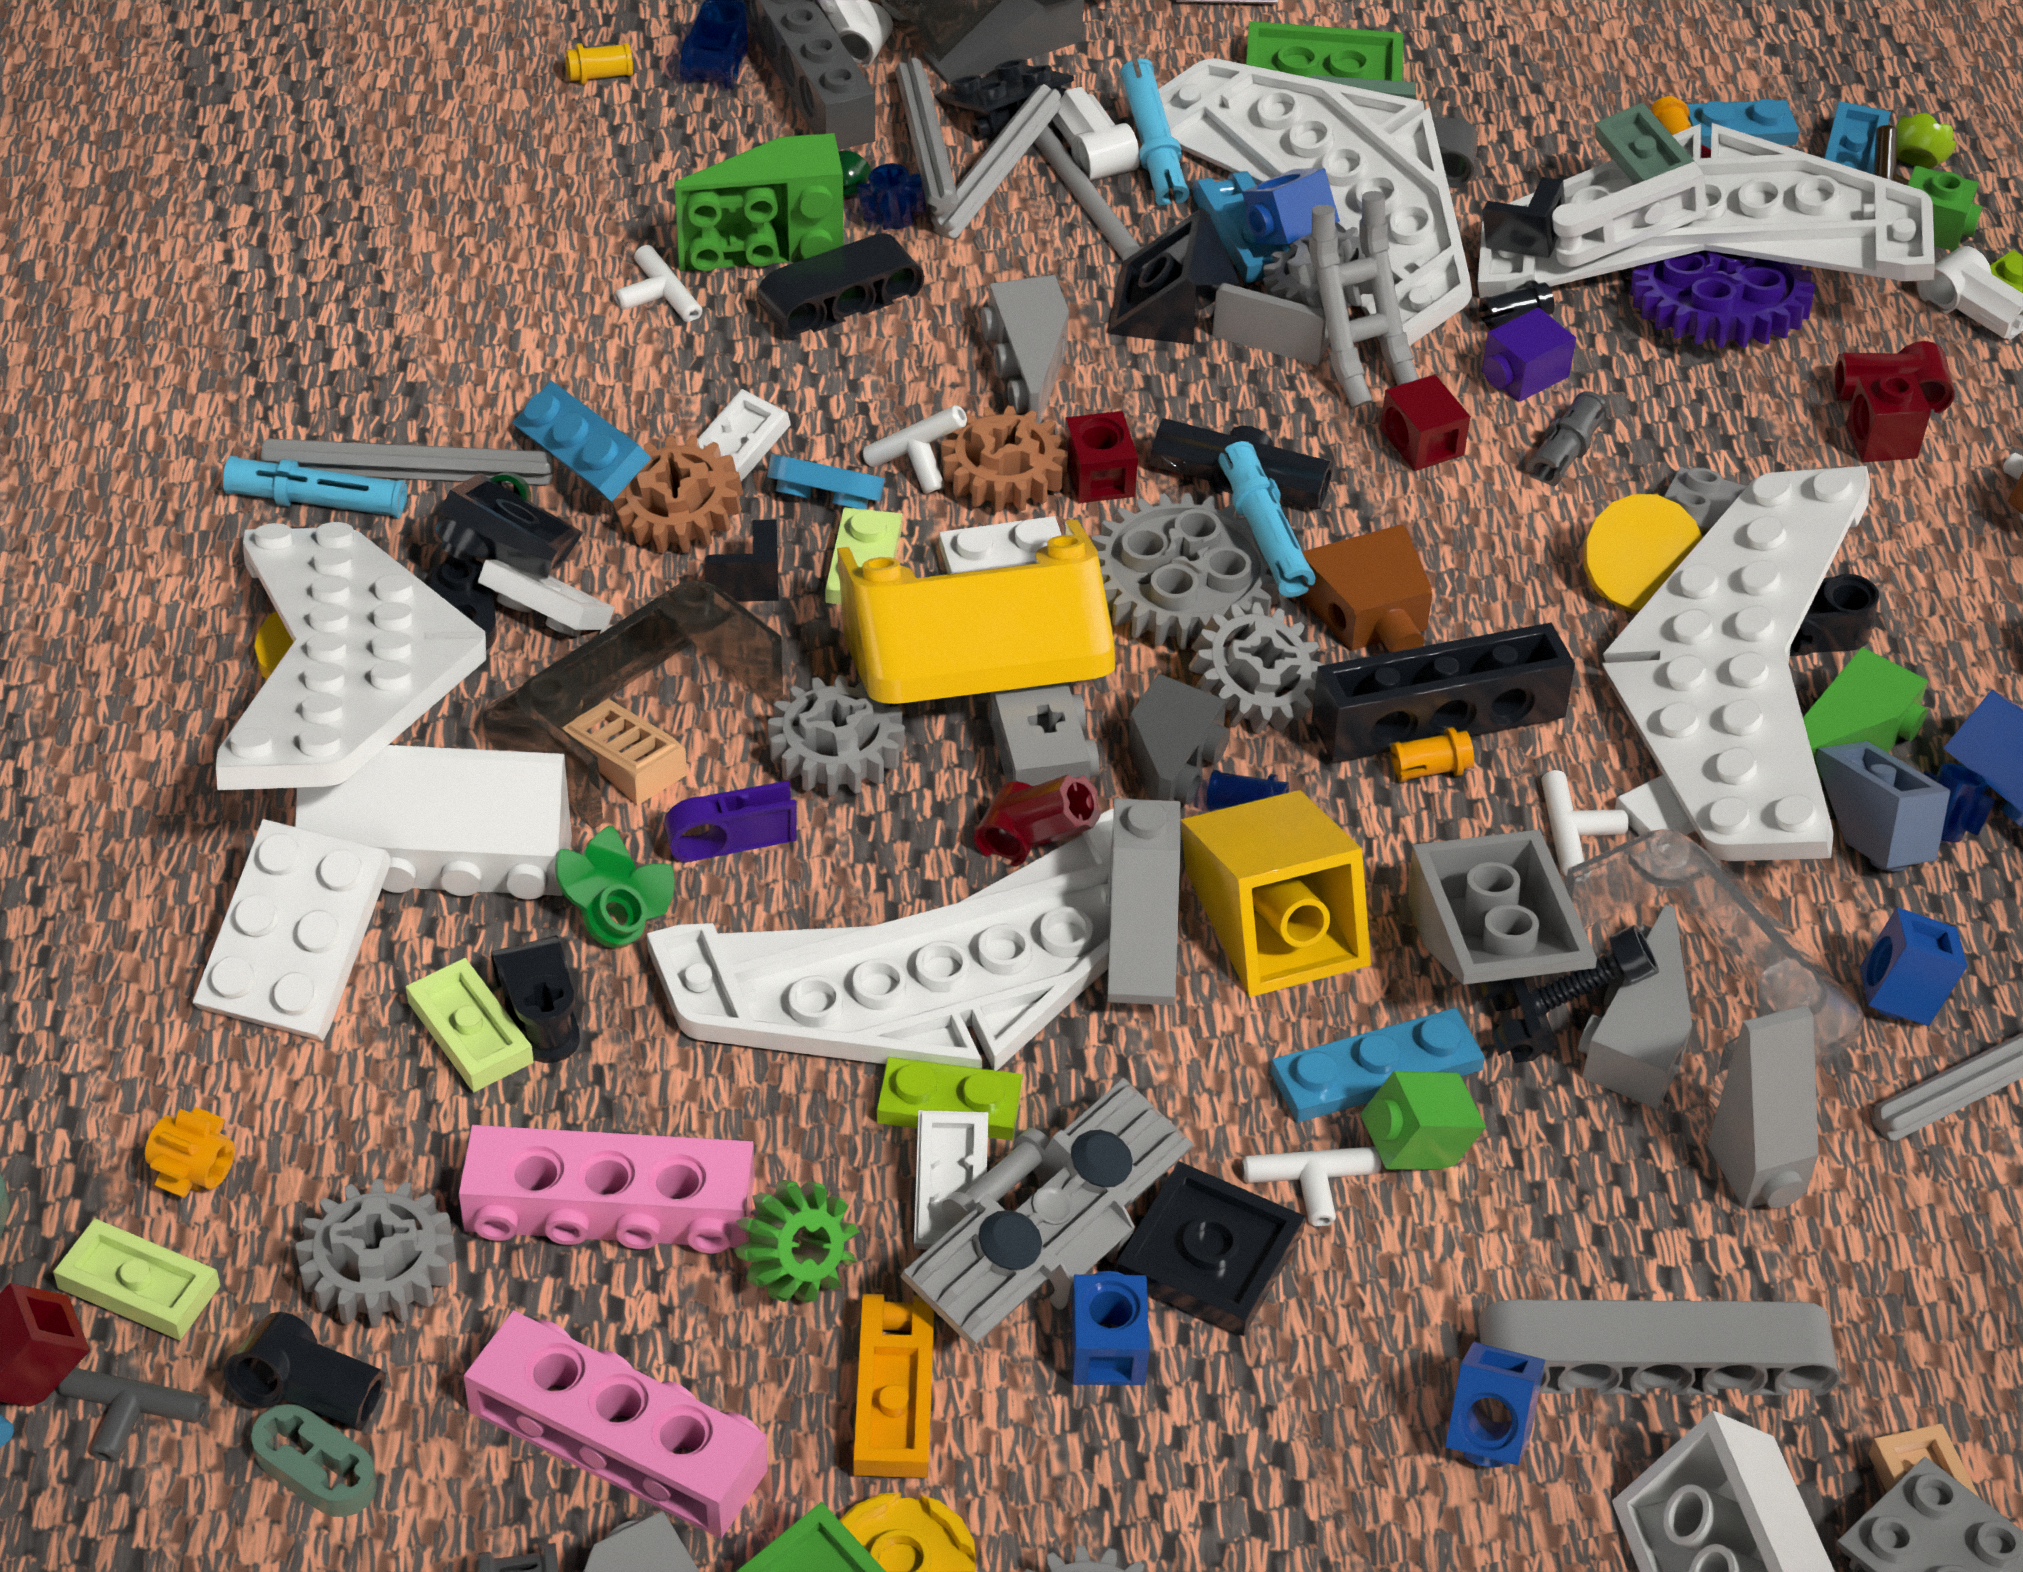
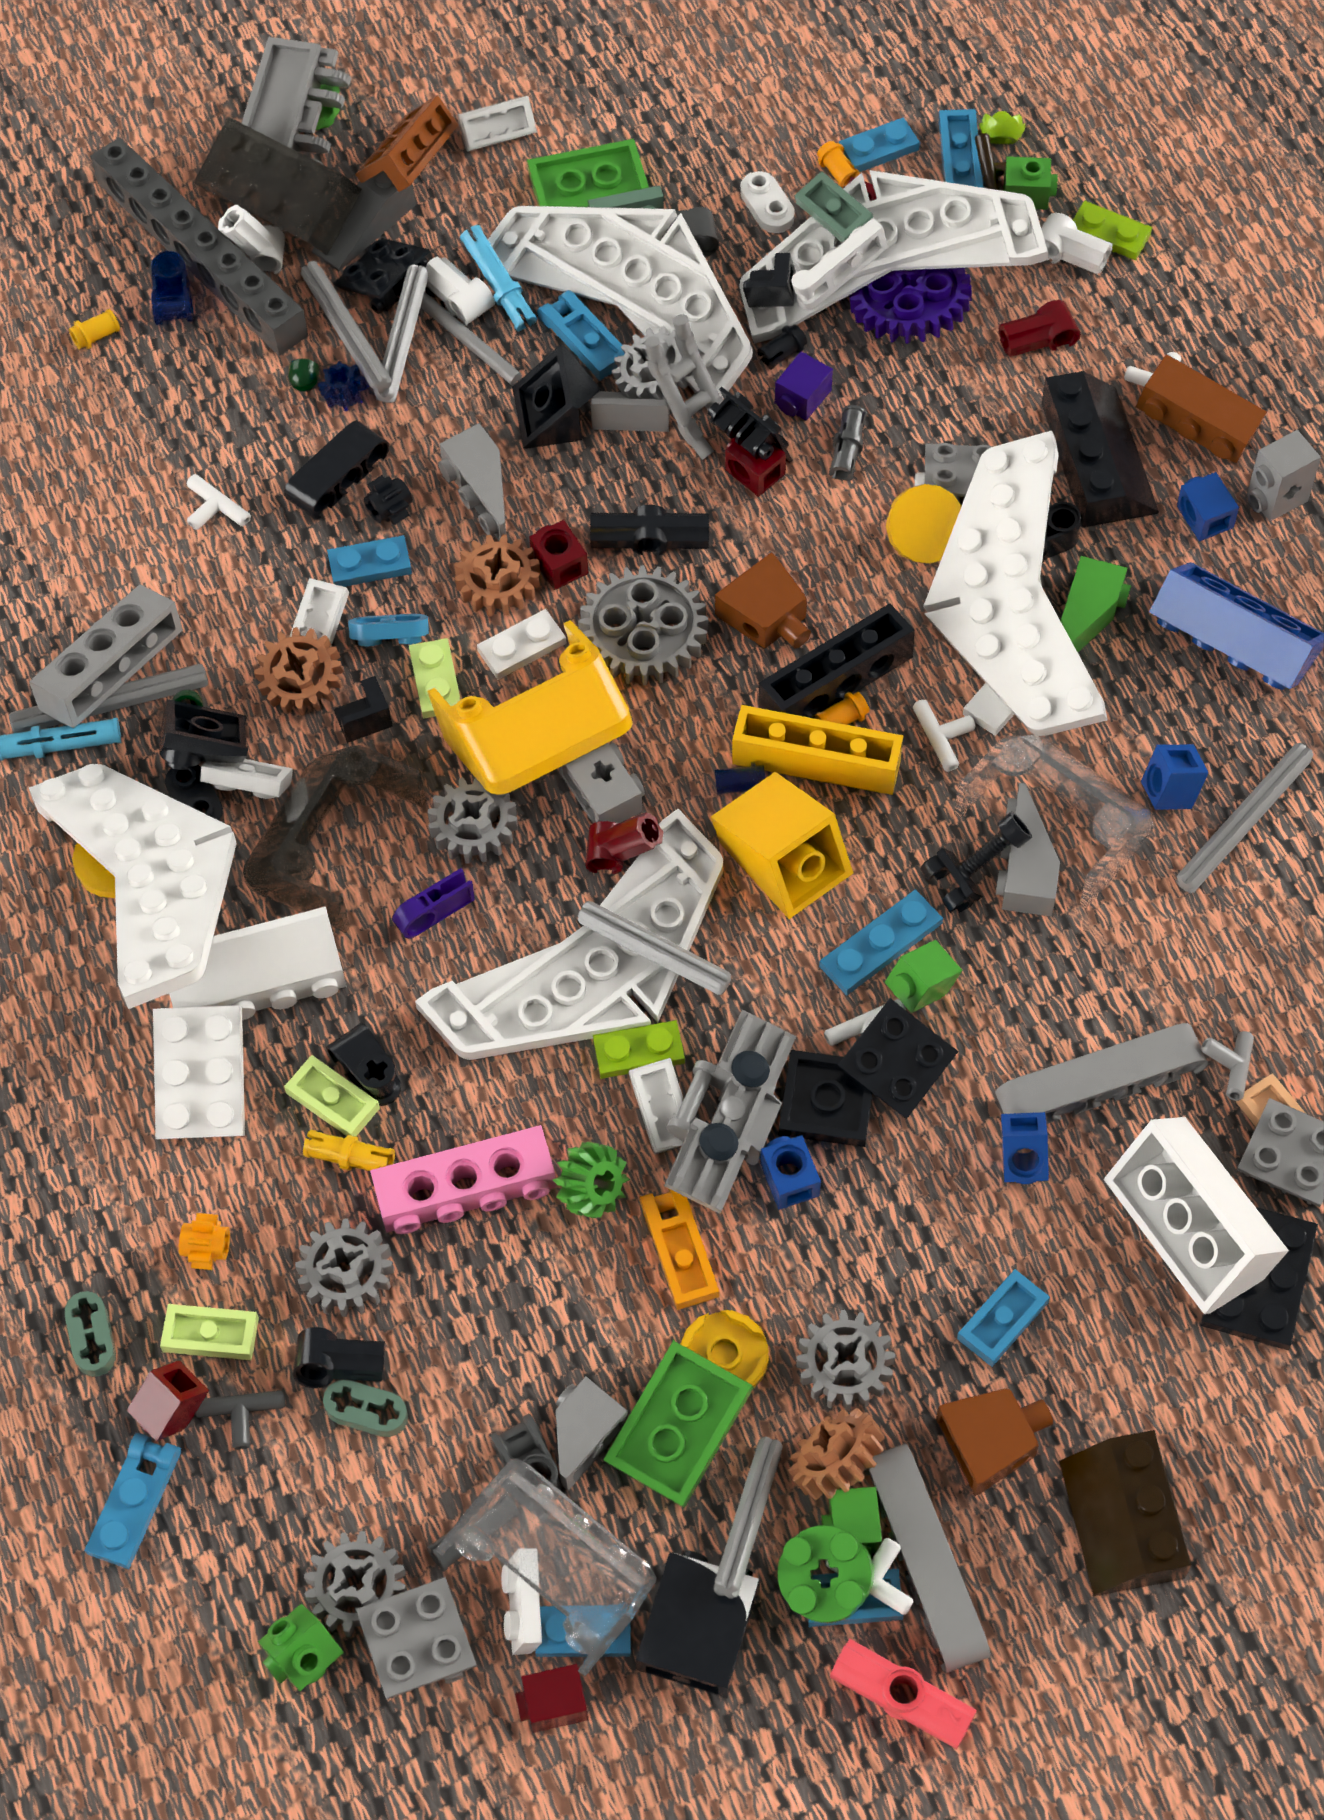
camera: 15 degrees left, 15 degrees up
bright pink brick [464,1310,768,1539] -> none
dark azure plate [512,380,651,502] -> none
green plate [555,826,675,948] -> none
light nougat slope [559,699,687,806] -> none
bright green slope [674,133,844,271] -> none
white piece [863,405,967,494] -> none
light grey slope [1107,798,1180,1005] -> none
dark grey slope [1128,674,1230,805] -> none
light grey gear [1189,602,1324,734] -> none
medium azure pin [1218,441,1316,597] -> none
blue brick [1242,168,1340,244] -> none
light grey slope [1408,829,1597,985] -> none
light grey slope [1707,1005,1819,1209] -> none
sand blue slope [1816,741,1950,871] -> none
dark red brick [1846,373,1931,463] -> none
clear blue gear [1923,763,1995,842] -> none
none -> light grey brick [29,584,183,729]
none -> yellow pin [303,1130,395,1171]
none -> dark azure plate [327,535,412,587]
none -> black gear [364,475,413,525]
none -> light grey axle [578,901,731,995]
none -> black hinge [707,387,792,463]
none -> yellow brick [732,705,903,795]
none -> white plate [741,172,794,233]
none -> black hinge [837,998,959,1119]
none -> black slope [1041,371,1159,528]
none -> light grey piece [1201,1031,1254,1101]

